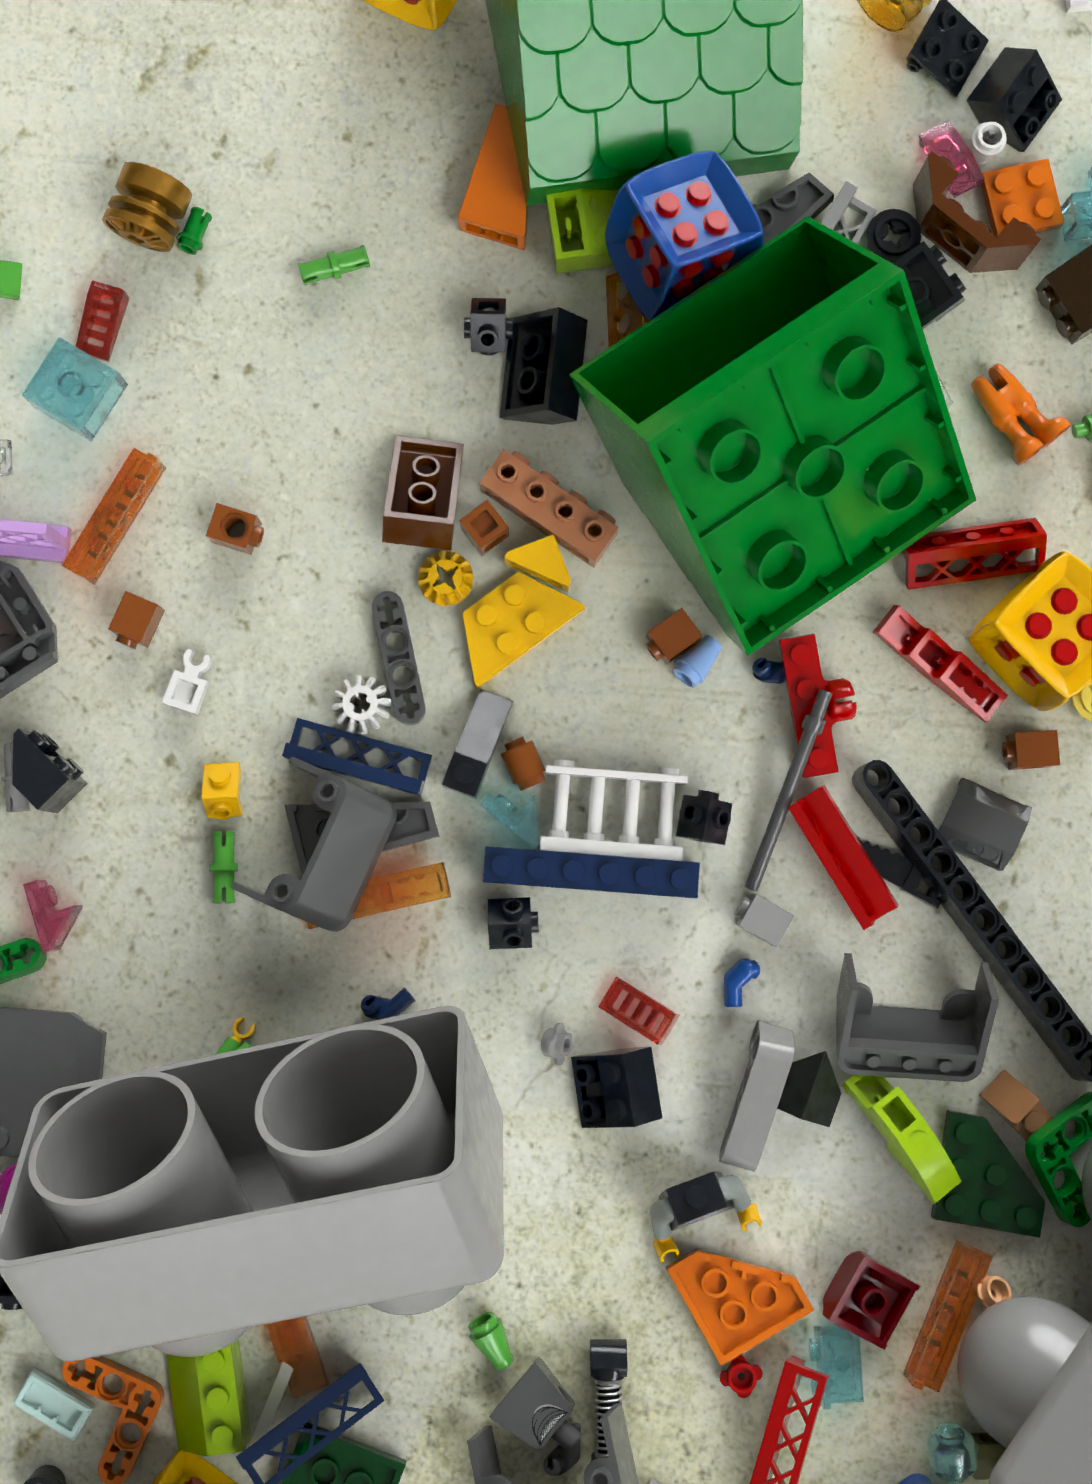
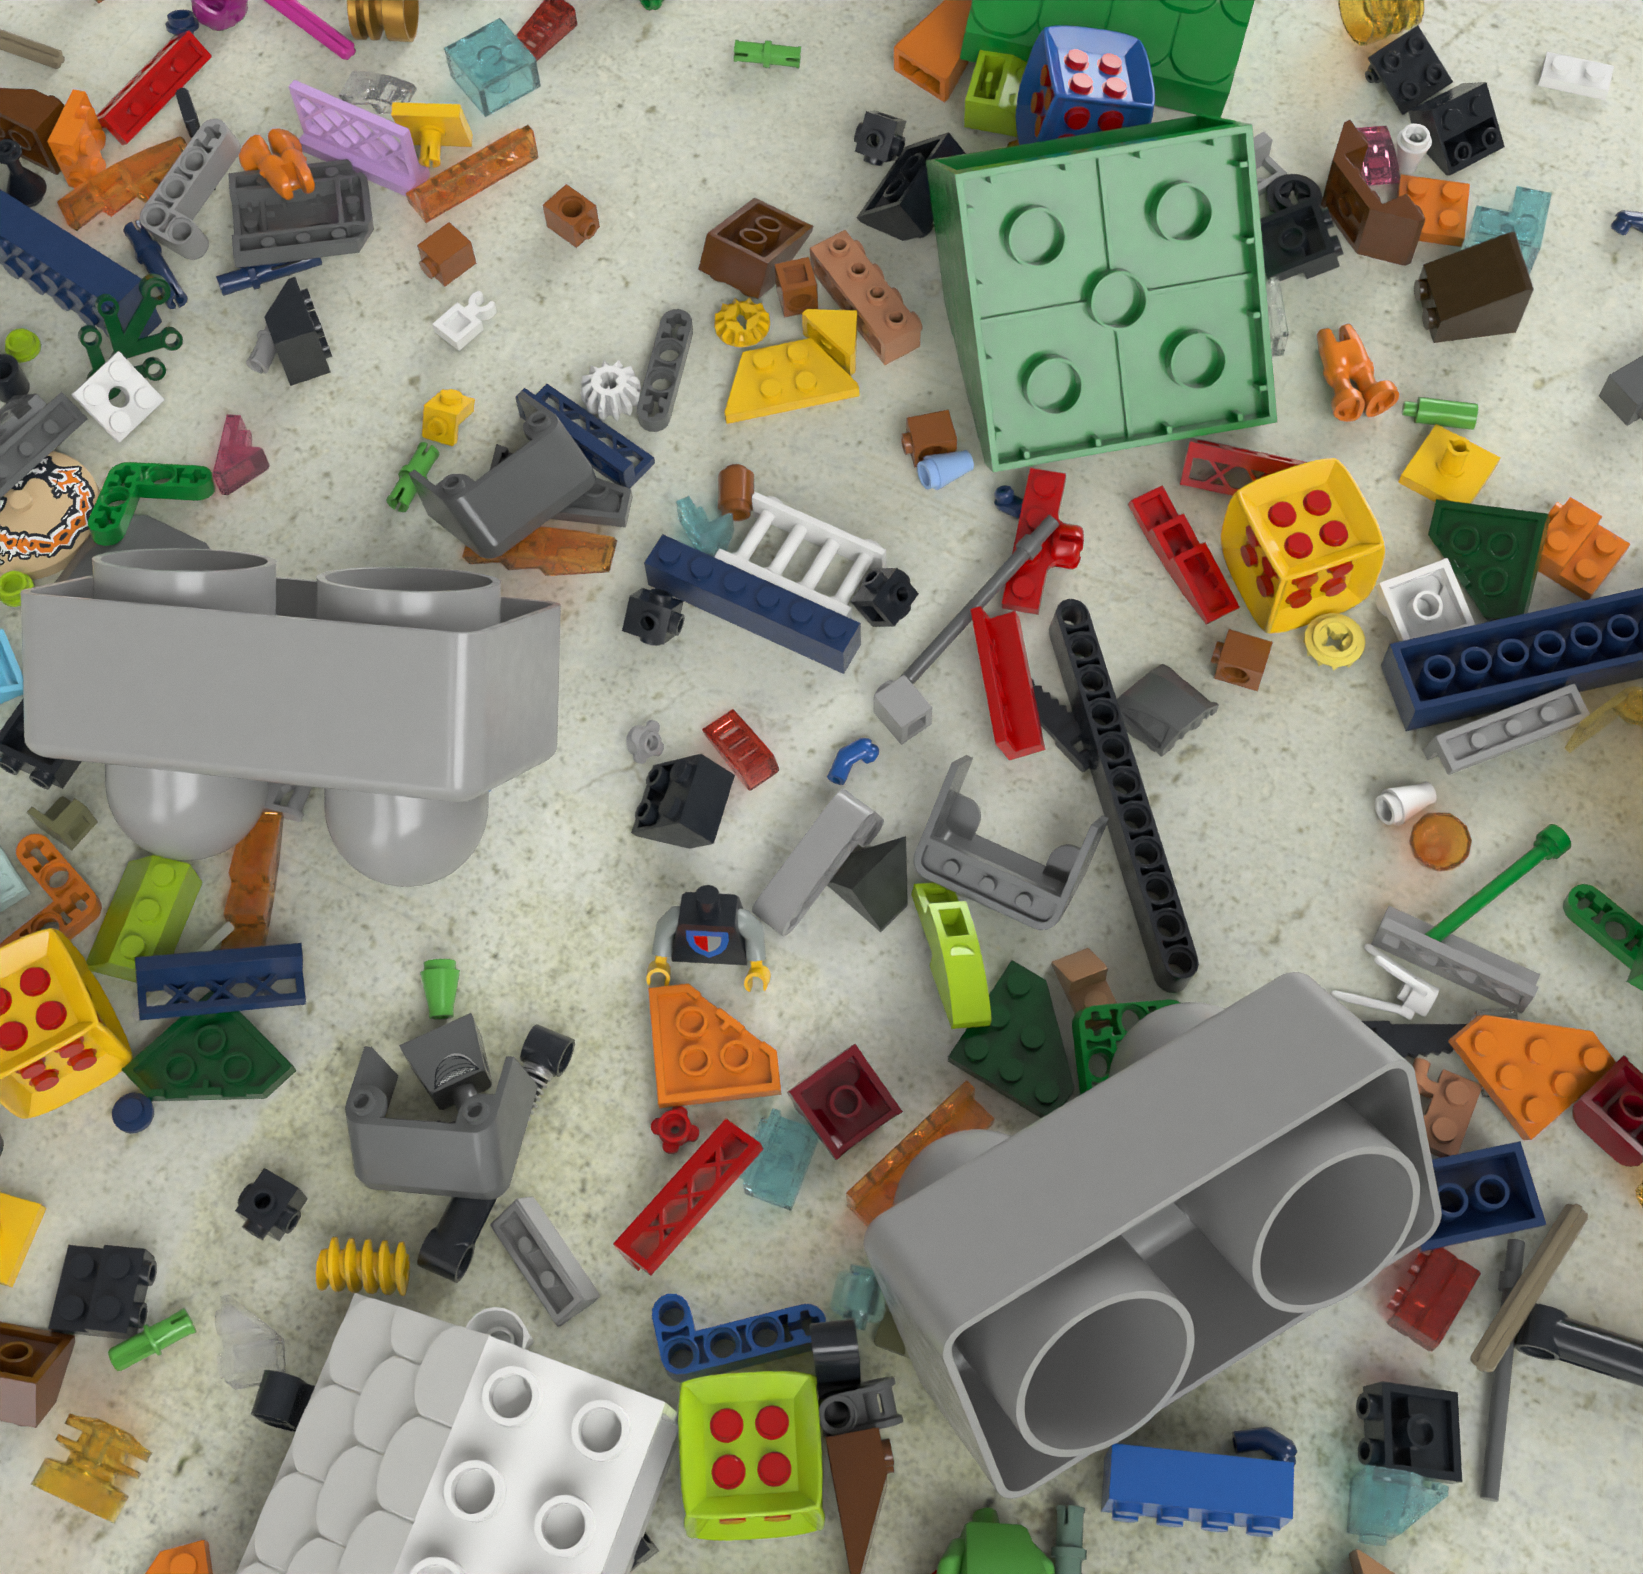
camera: 30 degrees right, 20 degrees down
slope [442,689,513,799] -> none
none -> yellow tile [391,102,473,168]

